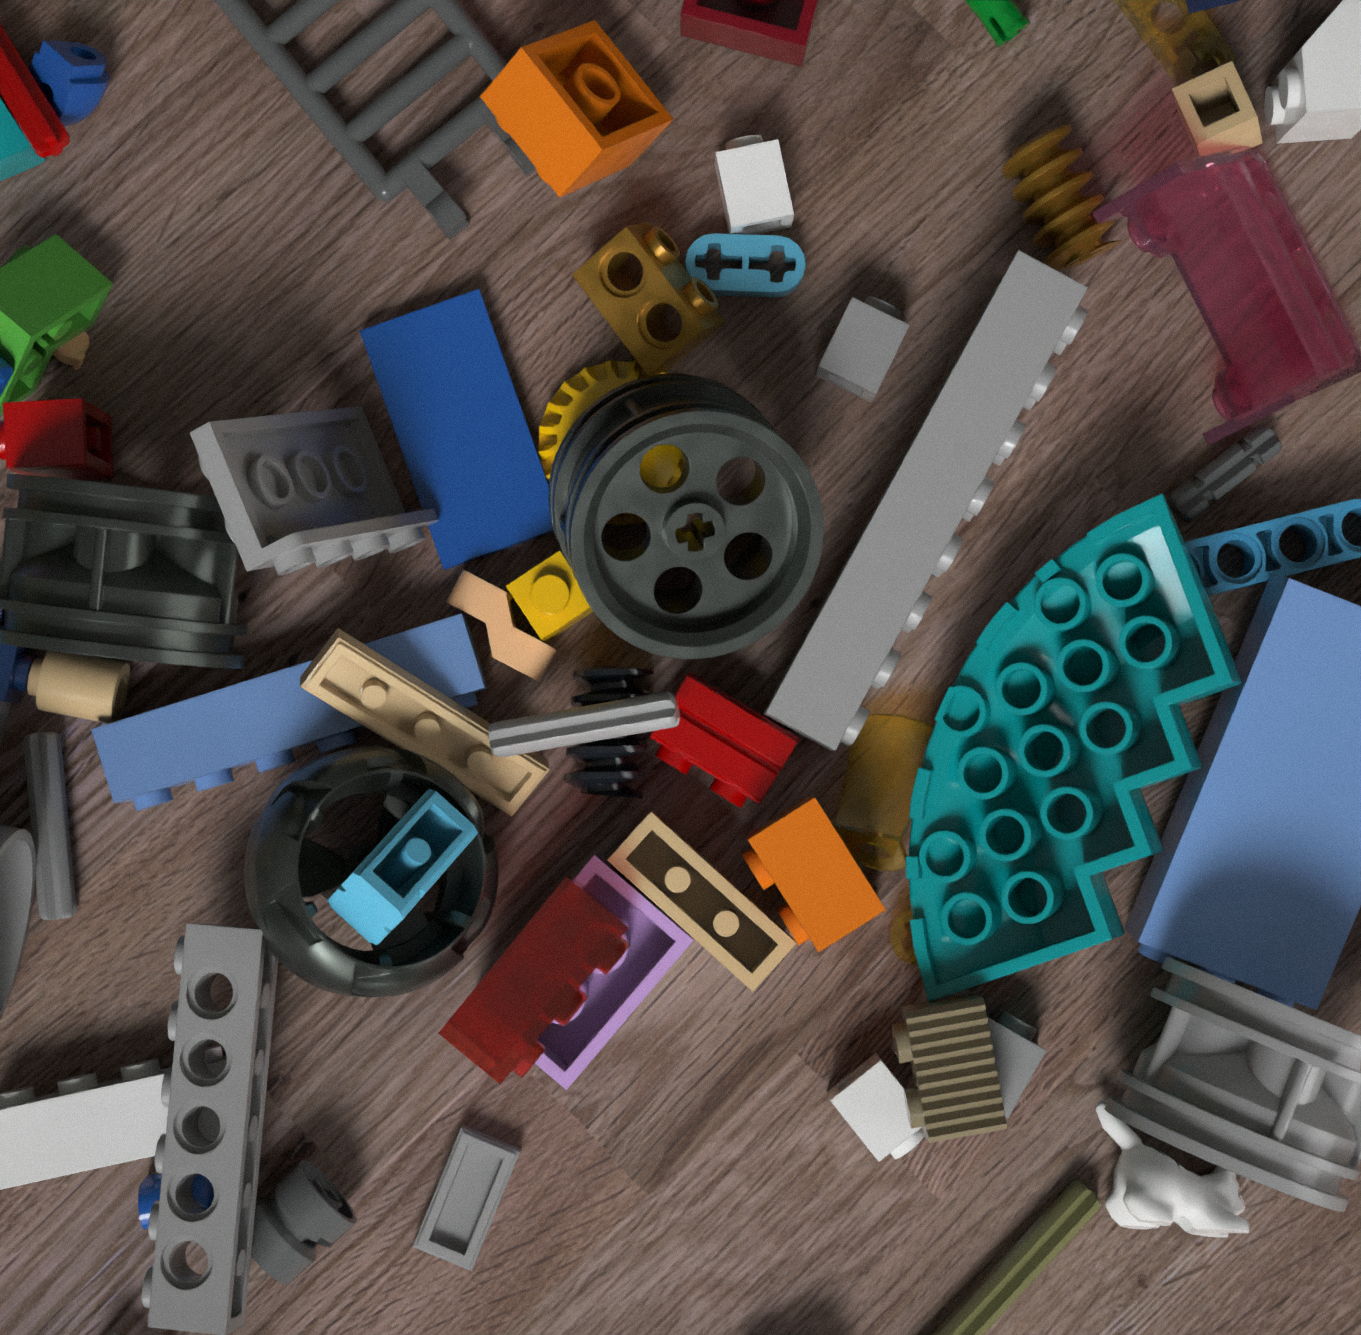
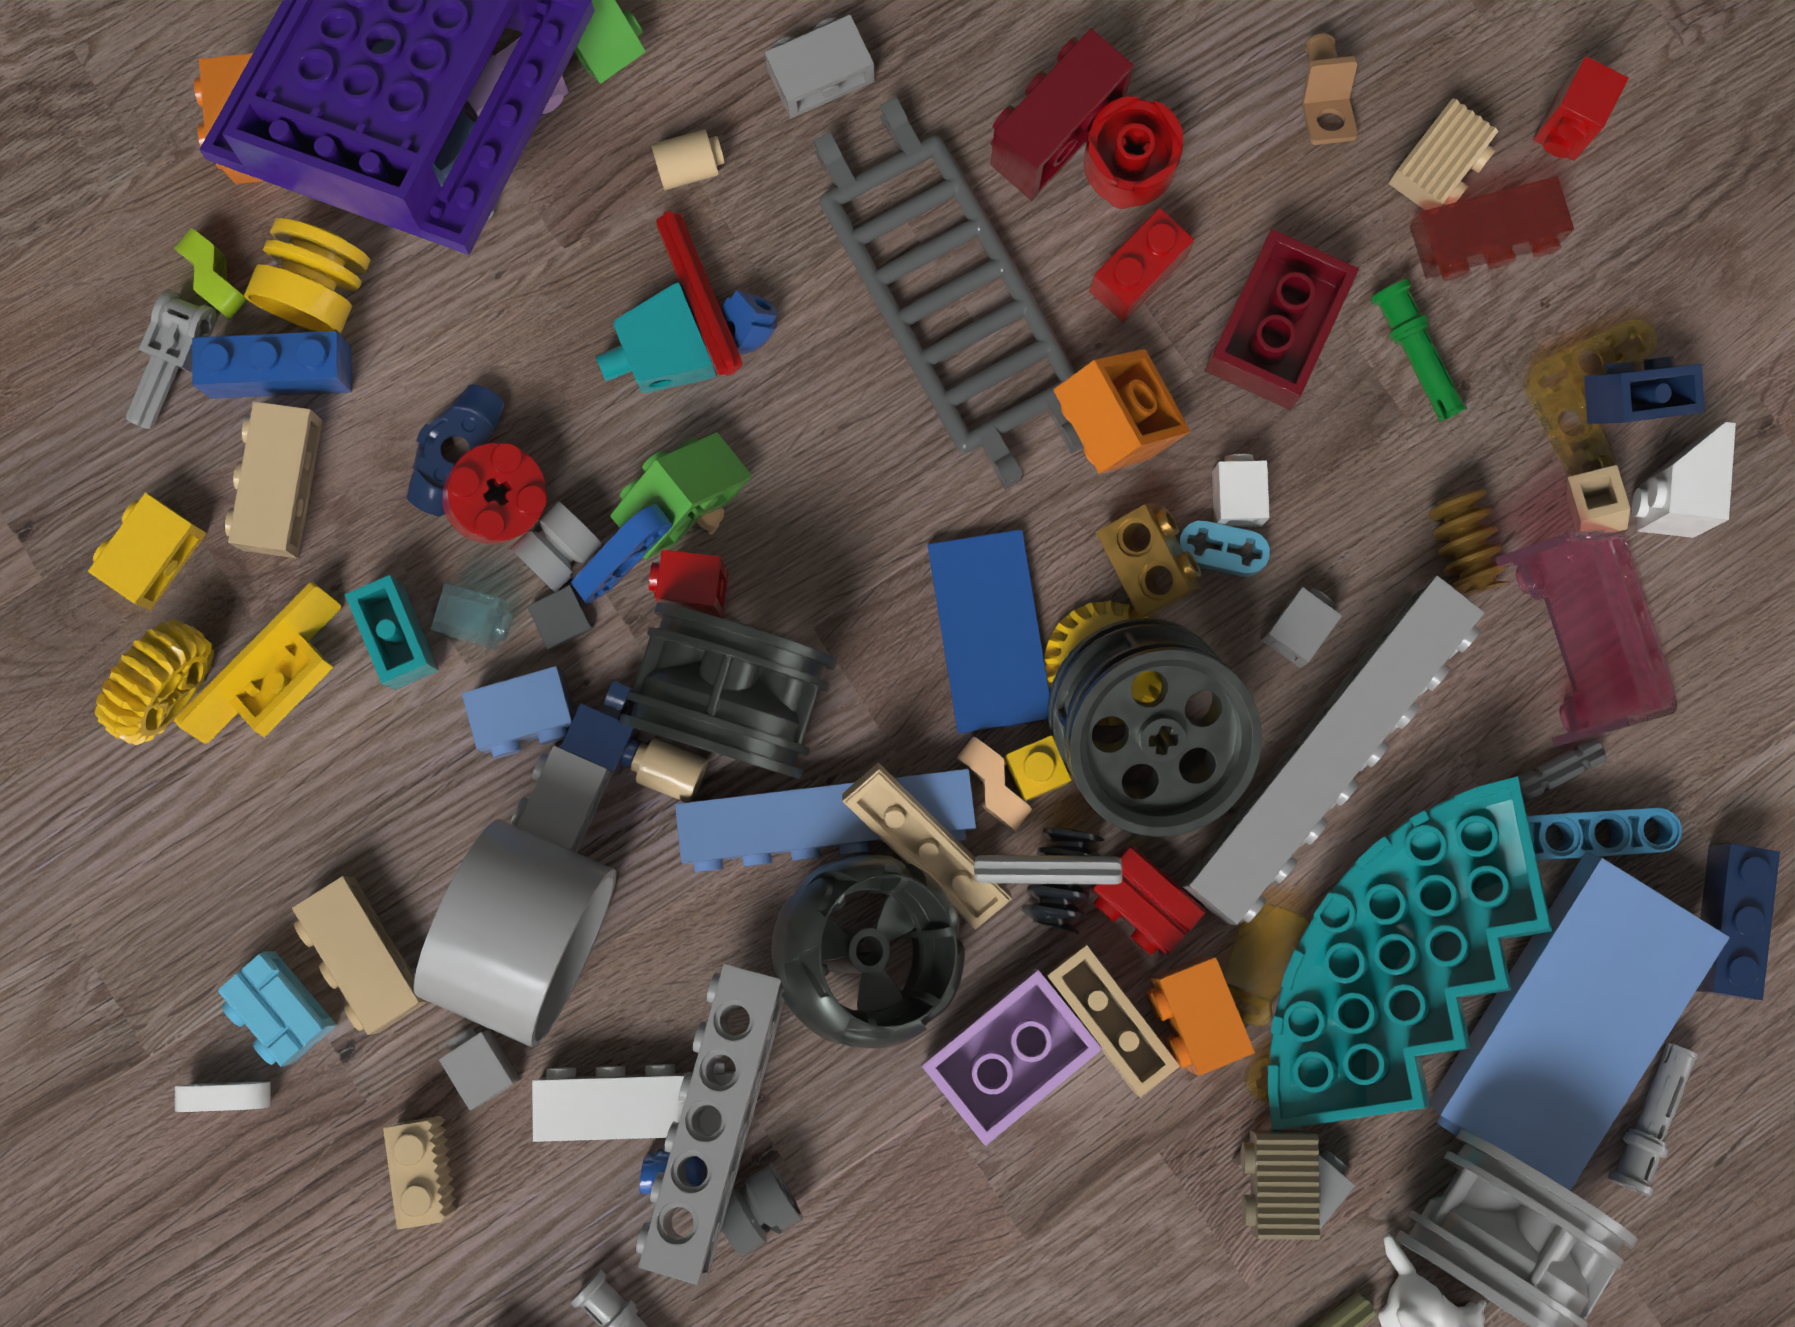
camera: 10 degrees right, 5 degrees down
light grey axle [23,731,77,920] -> none
light grey bracket [189,406,439,576] -> none
medium azure brick [327,789,478,945] -> none
light grey tile [413,1125,521,1271] -> none
clear red brick [438,874,631,1085] -> none
white brick [827,1053,924,1162] -> none

